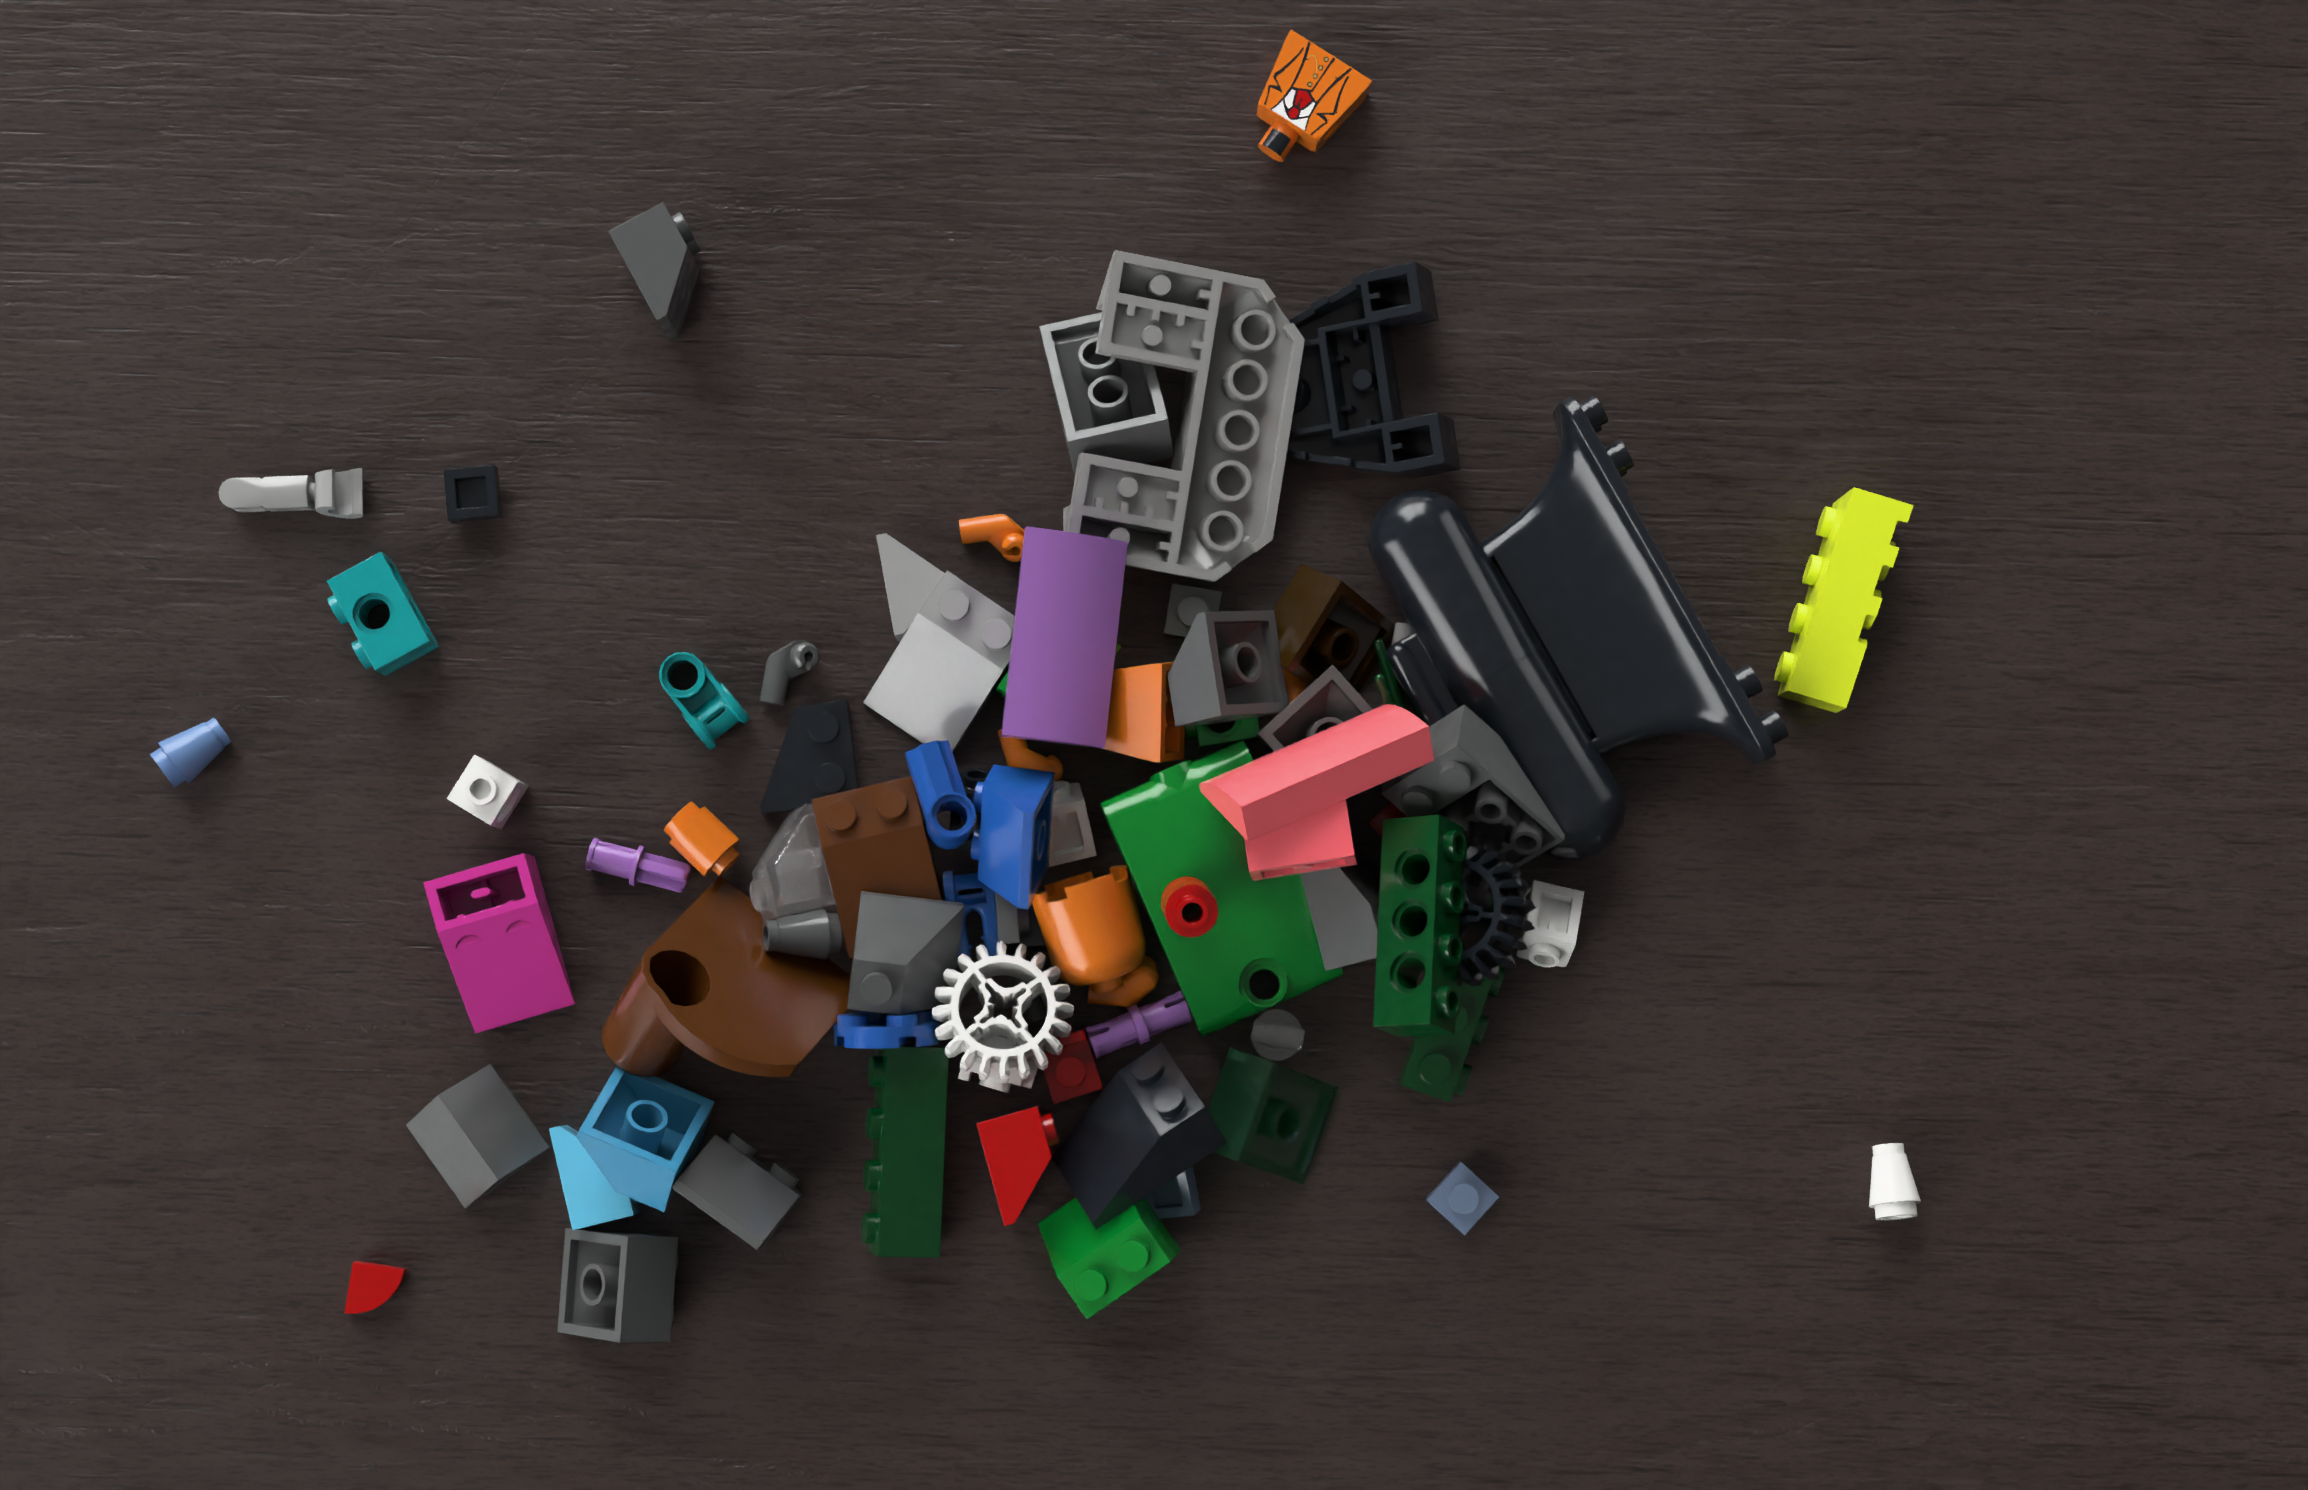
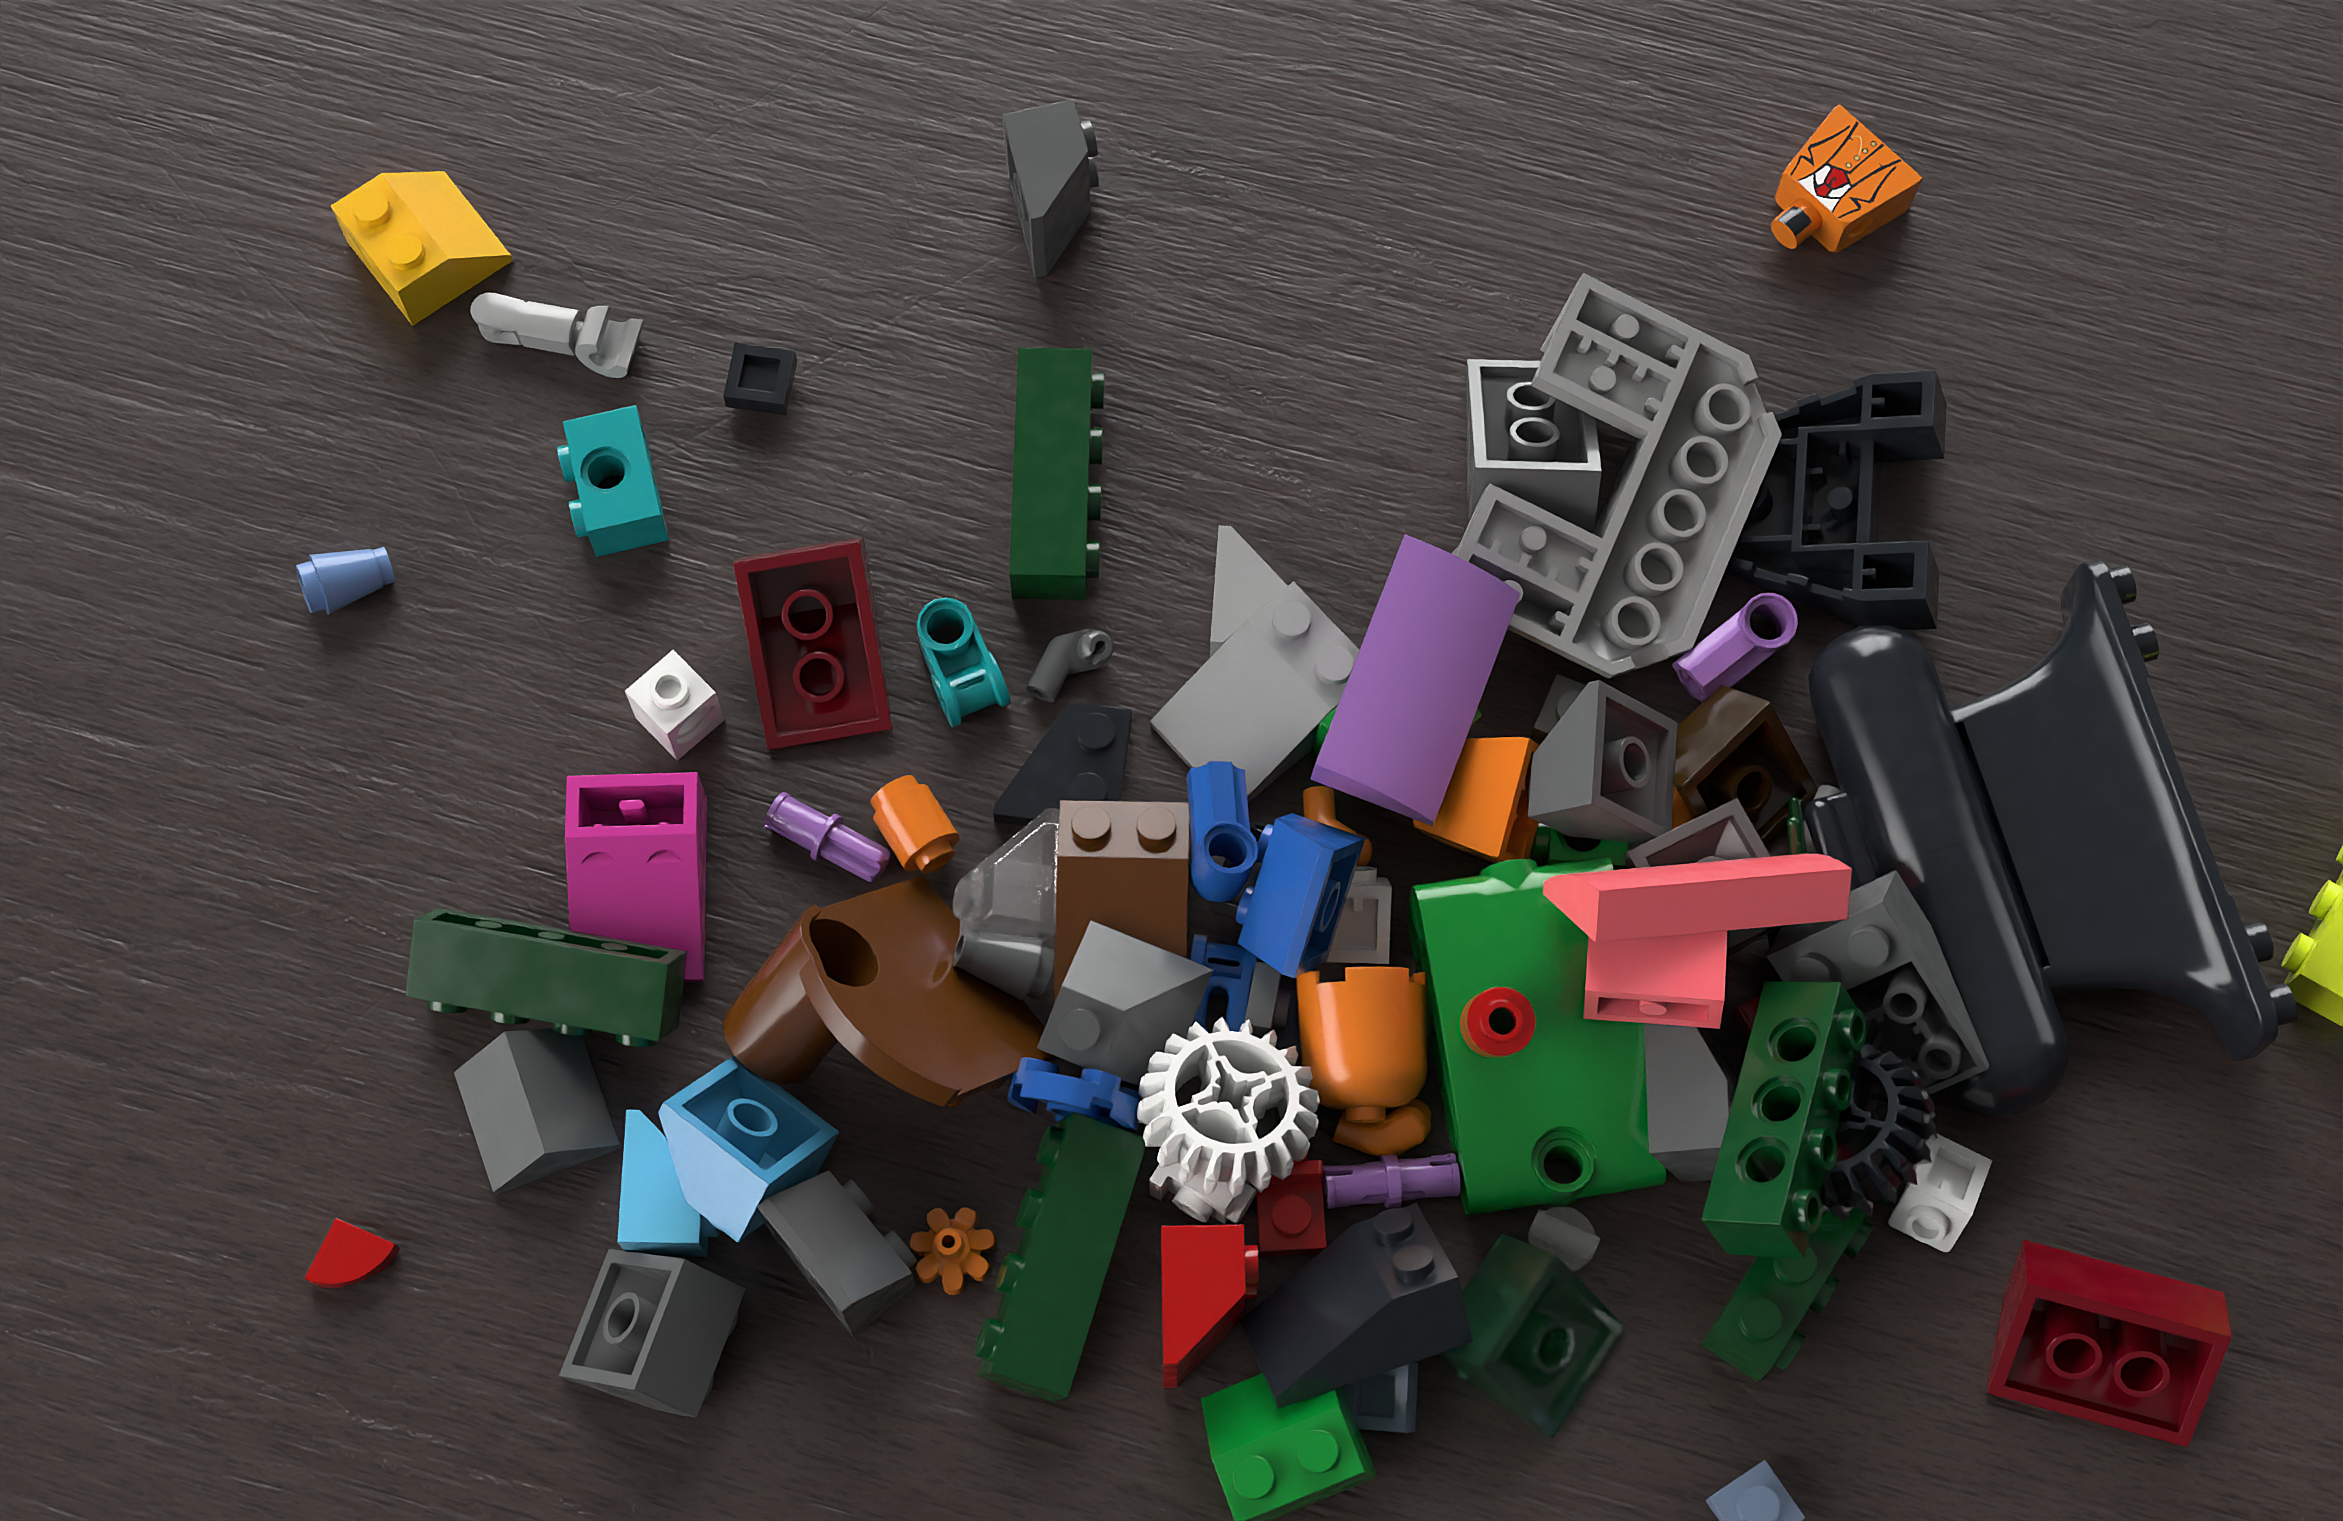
camera: 20 degrees right, 15 degrees down
orange arm [959,514,1024,562] -> none
none -> yellow slope [331,171,513,326]
none -> dark green brick [406,908,688,1047]
none -> dark red slope [733,537,893,750]
none -> orange plant [909,1207,997,1295]
none -> dark green brick [1009,347,1105,600]
none -> medium lavender piece [1672,593,1798,703]
none -> dark red slope [1986,1240,2232,1447]

